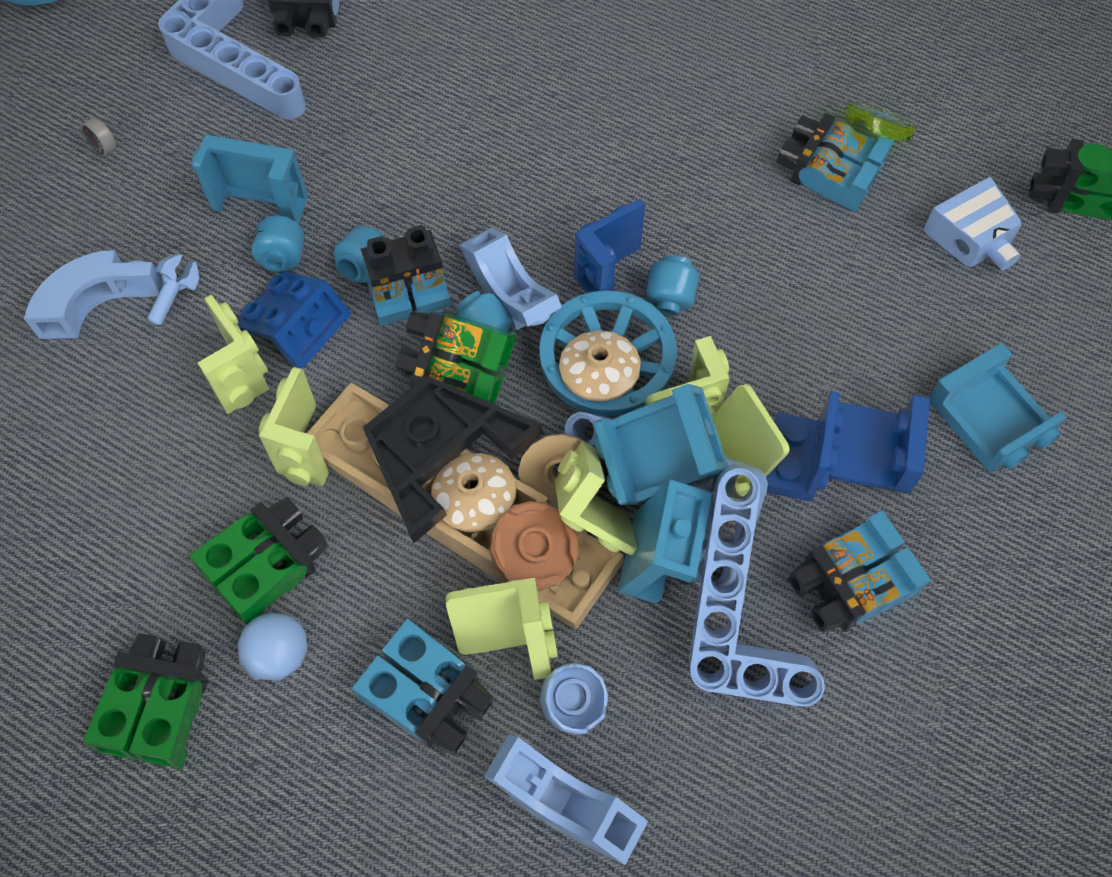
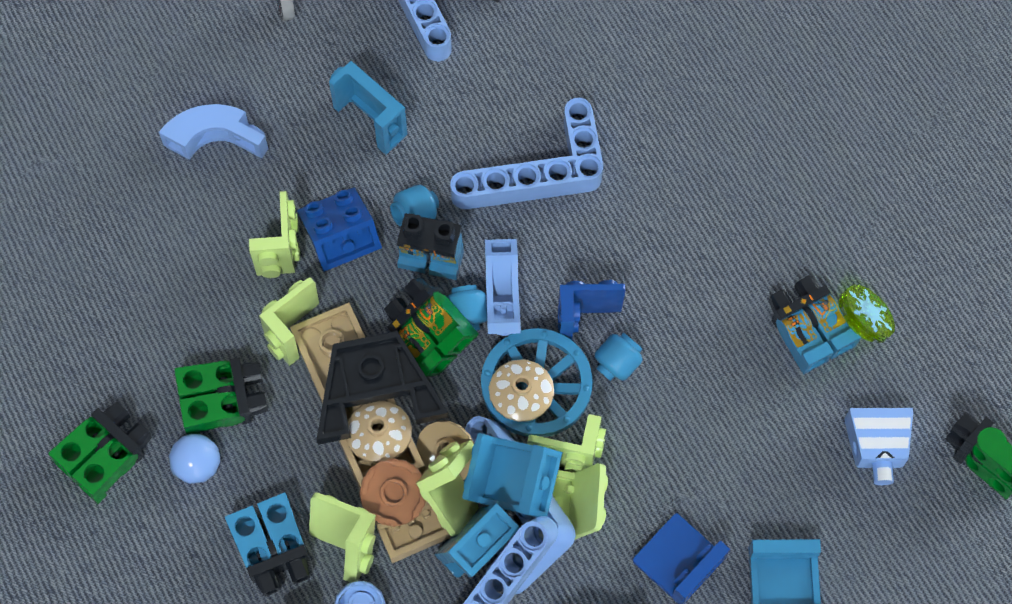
camera: 30 degrees right, 5 degrees up
light blue bar [147,254,199,326] -> none
dark azure head [251,215,305,273] -> none
blue bracket [766,391,844,502] -> none
none -> light blue beam [450,98,603,209]

